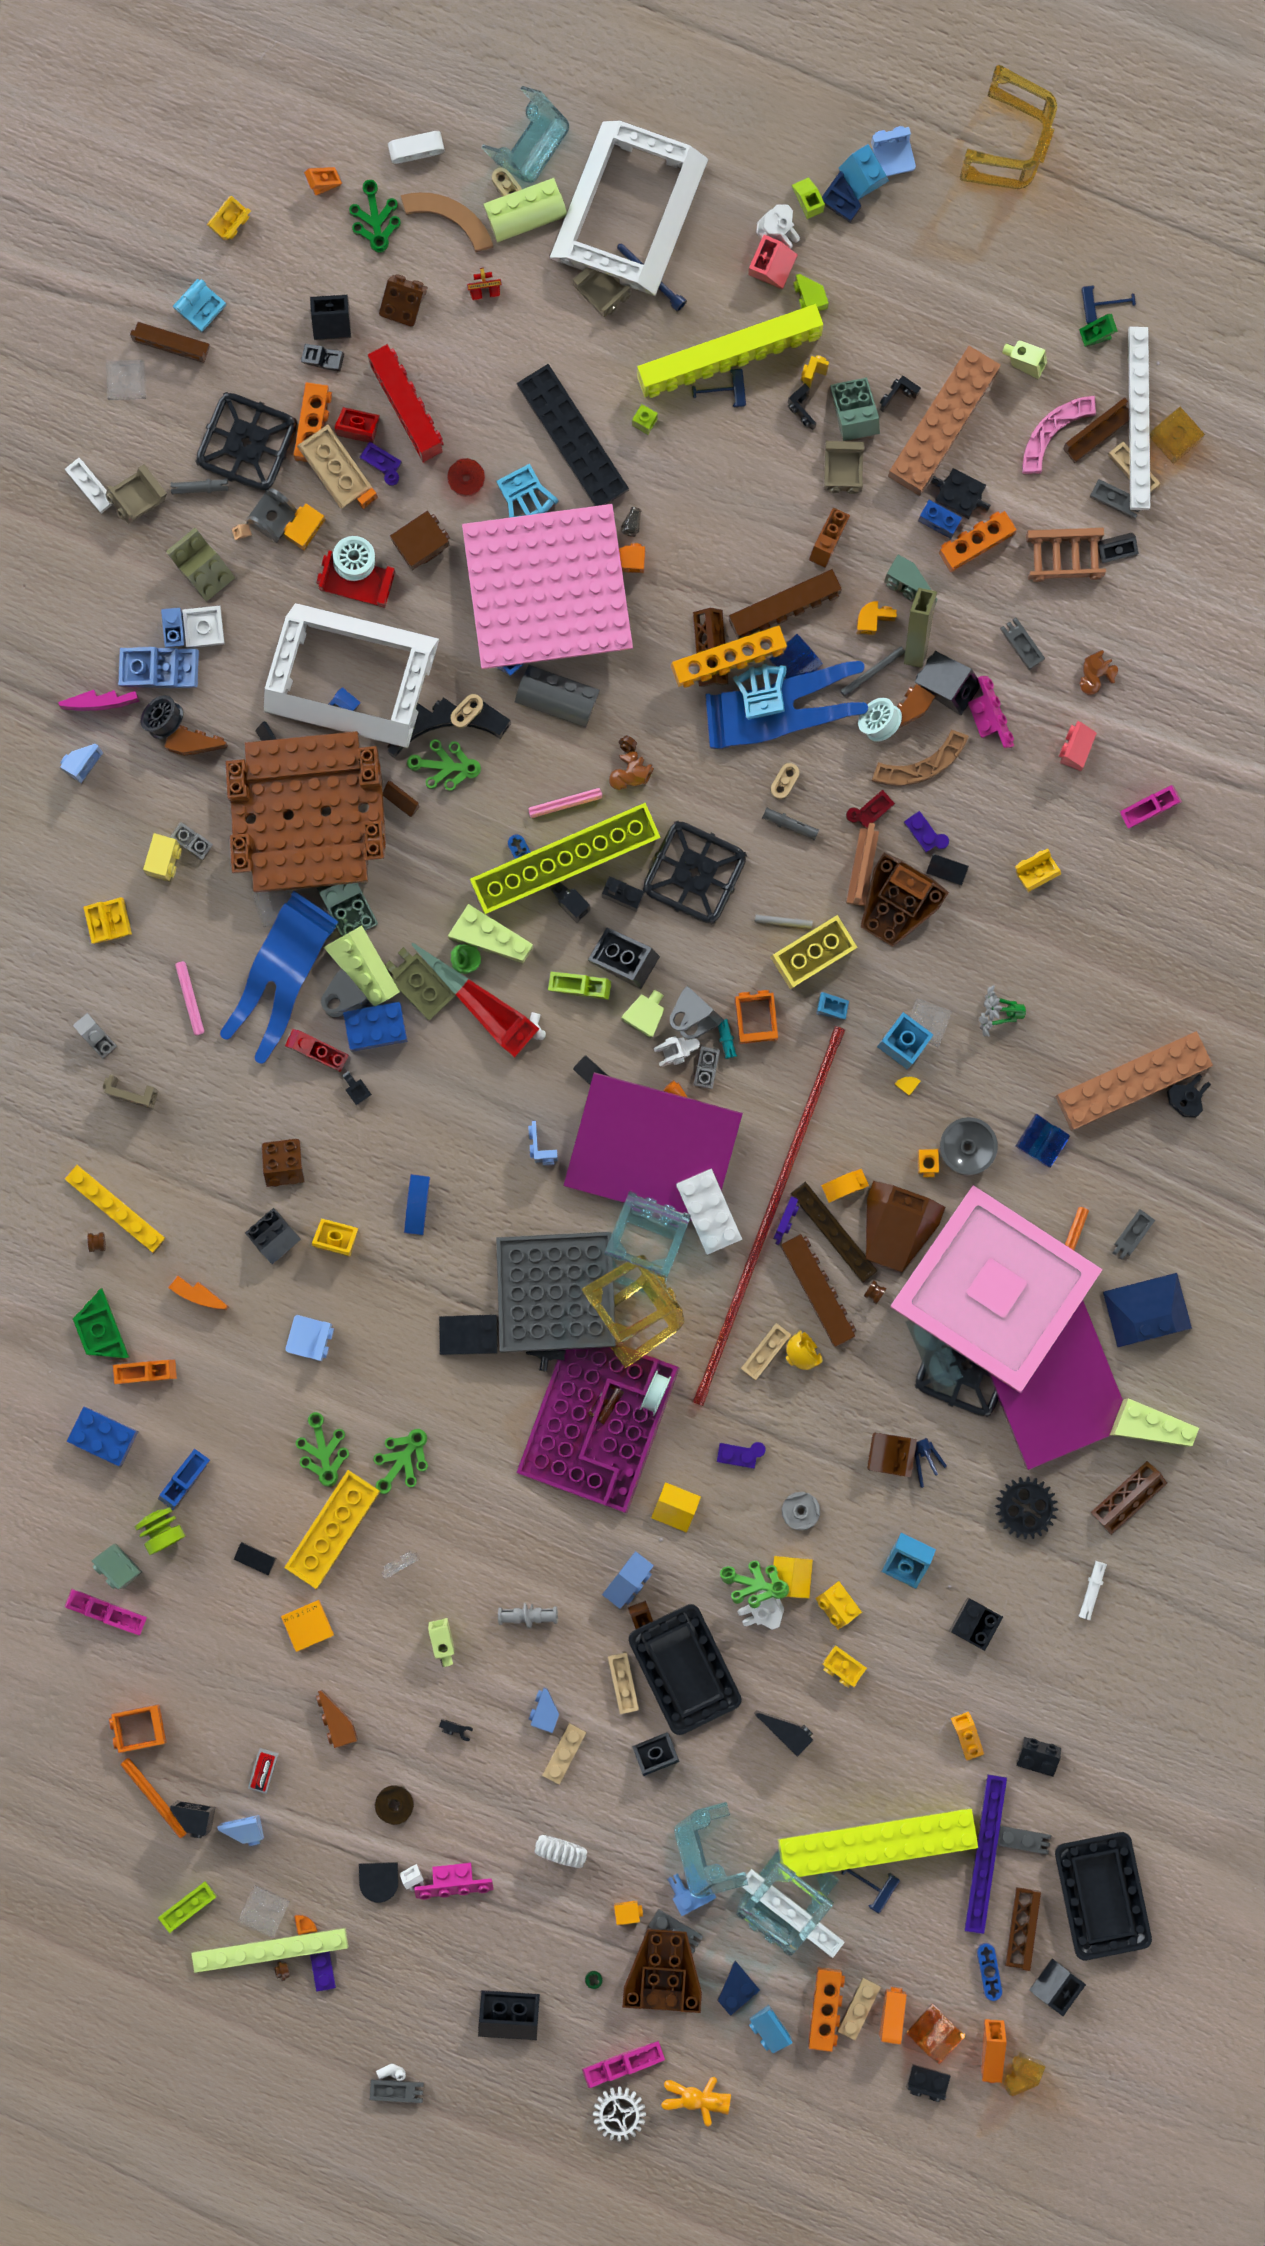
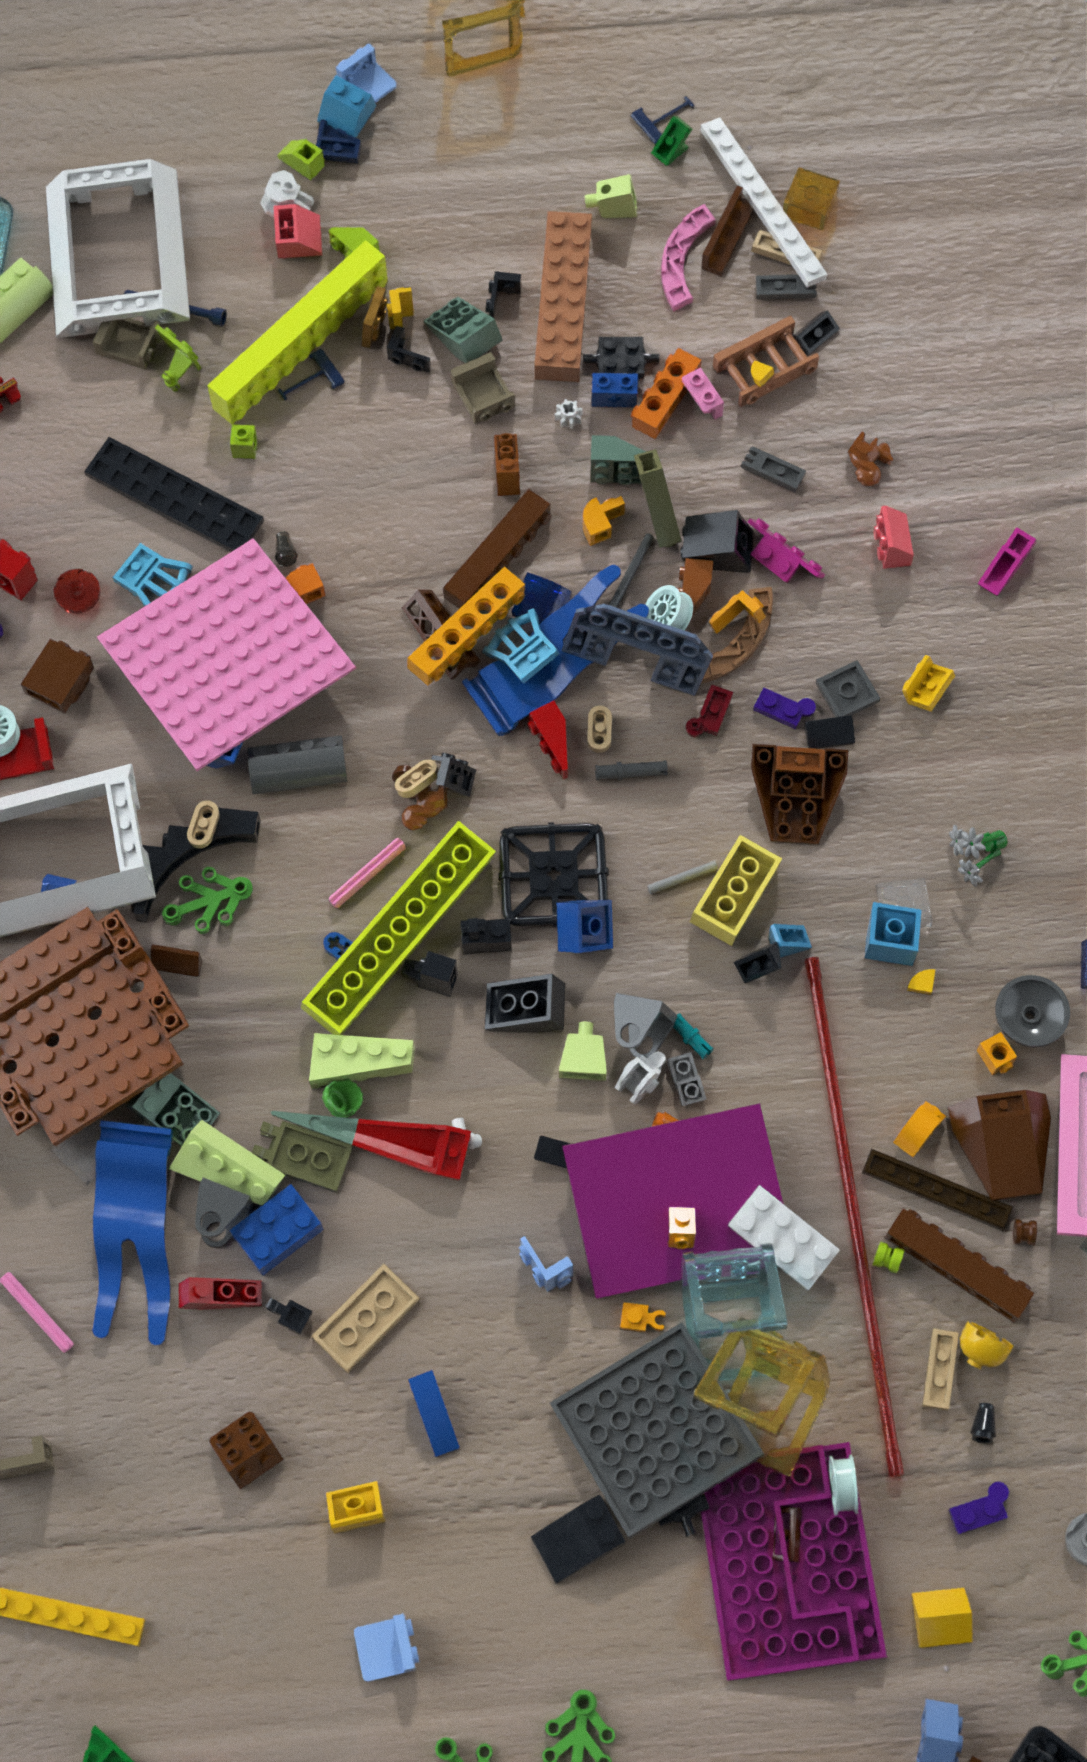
camera: 25 degrees left, 15 degrees down
reddish brown wheel [87,1232,106,1252] -> none
orange slope [168,1276,229,1310] -> none
black slope [245,1208,301,1265] -> none
lime slope [548,972,612,1000] -> none
orange window [735,990,778,1044] -> none
dark purple hinge [773,1197,799,1245] -> none
nougat fence [846,823,879,907] -> none
none -> lime plate [155,324,202,392]
none -> tan tile [311,1264,420,1373]
none -> pearl gold plate [361,286,388,349]
none -> tan plate [395,760,439,798]
none -> black bracket [431,753,476,797]
none -> red slope [527,700,568,780]
none -> white gear [555,399,583,429]
none -> blue slope [557,900,613,953]
none -> sand blue slope [561,604,713,696]
none -> light orange plate [620,1302,666,1333]
none -> bracket [668,1207,696,1249]
none -> bright pink bracket [682,368,724,420]
none -> light orange bracket [709,590,766,634]
none -> black slope [733,941,782,984]
none -> yellow tile [751,360,774,387]
none -> dark grey plate [815,660,881,717]
none -> lime wheel [872,1241,905,1274]
none -> black cone [970,1403,996,1444]

